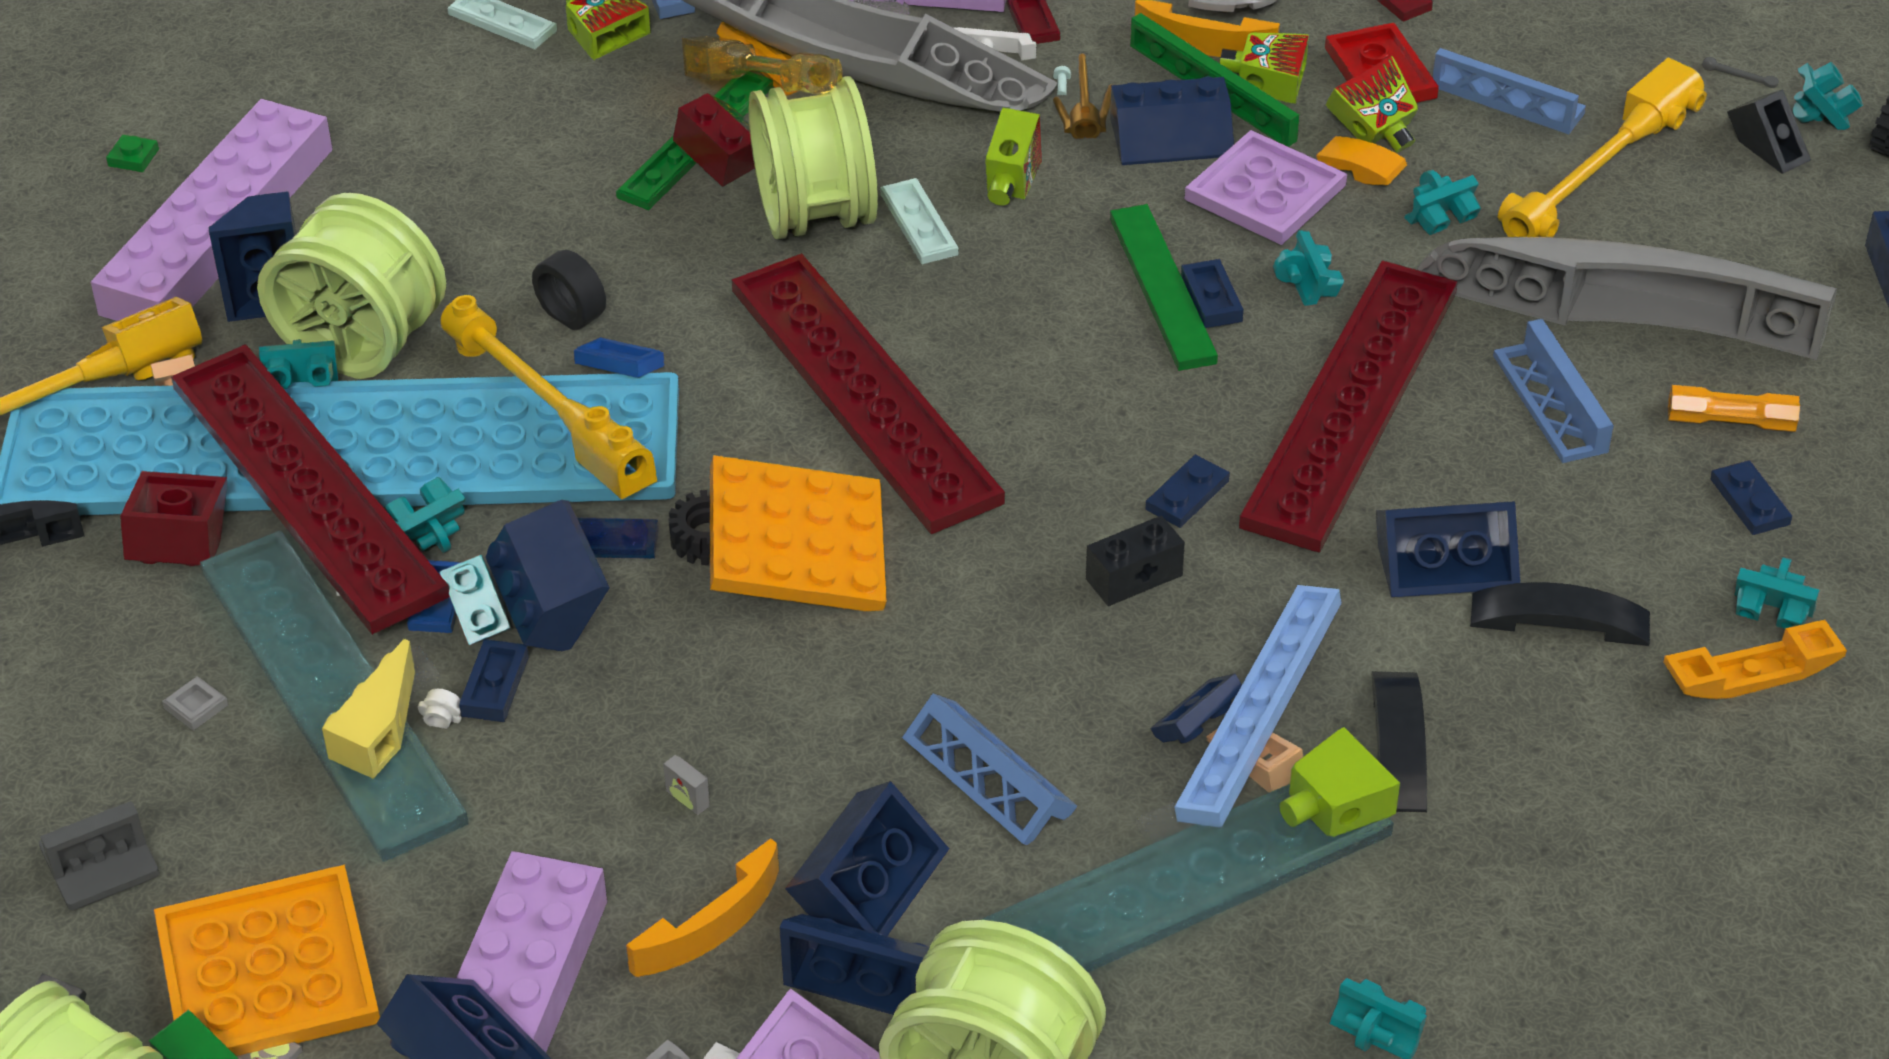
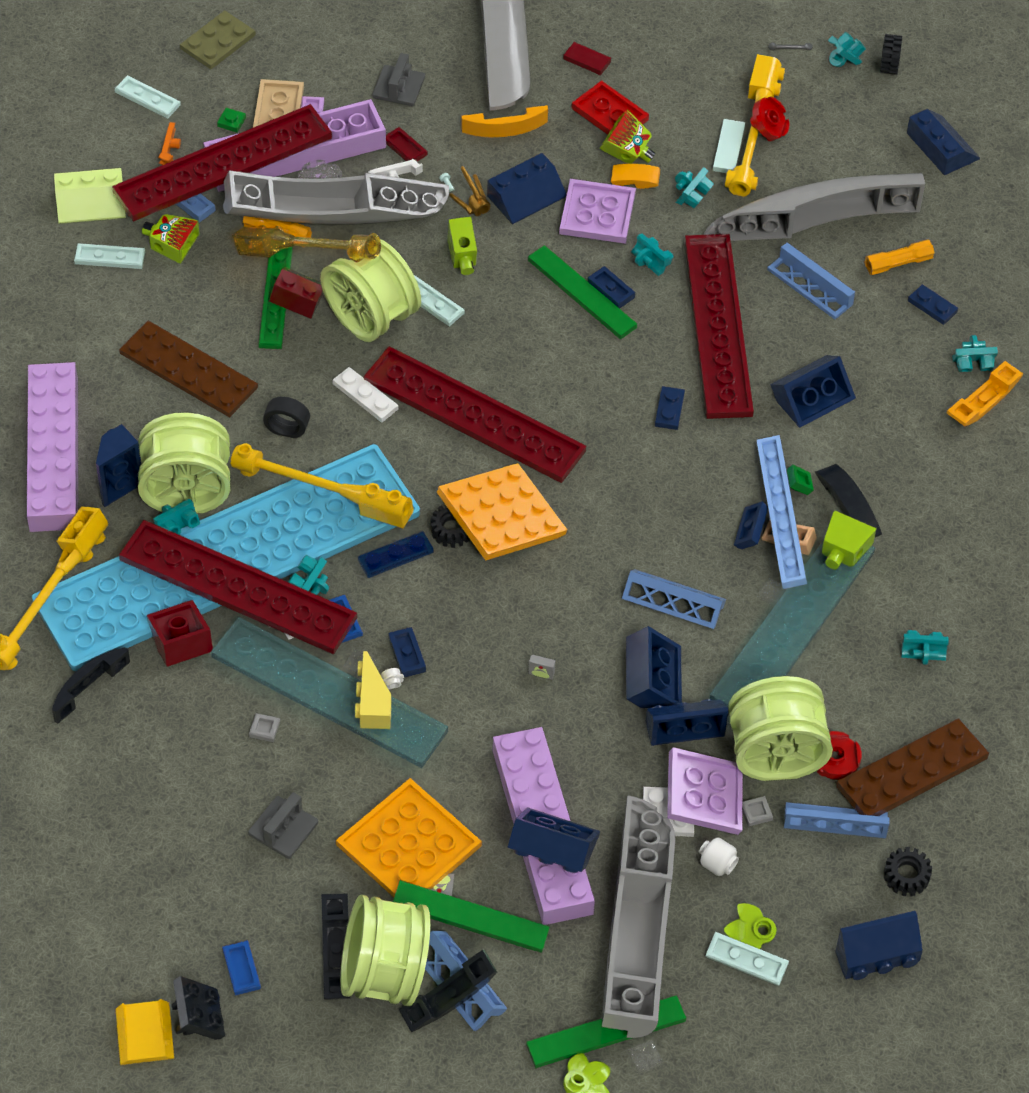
camera: 30 degrees left, 10 degrees up
light nougat plate [151,355,195,386] -> none
hips [440,555,512,645] -> none
dark blue slope [485,499,610,652] -> none
blue tile [574,338,664,378] -> none
light orange slope [626,838,779,977] -> none
black brick [1086,515,1185,607] -> none
green tile [1130,13,1300,147] -> none
torso [1220,32,1309,104] -> none
medium blue fence [1433,48,1586,134] -> none
black slope [1470,582,1650,646] -> none
black slope [1727,89,1811,174] -> none
none -> reddish brown plate [119,320,258,418]
none -> white plate [333,367,398,422]
none -> light aqua tile [713,119,745,173]
none -> red plate [750,97,790,141]
none -> green plate [787,465,814,495]

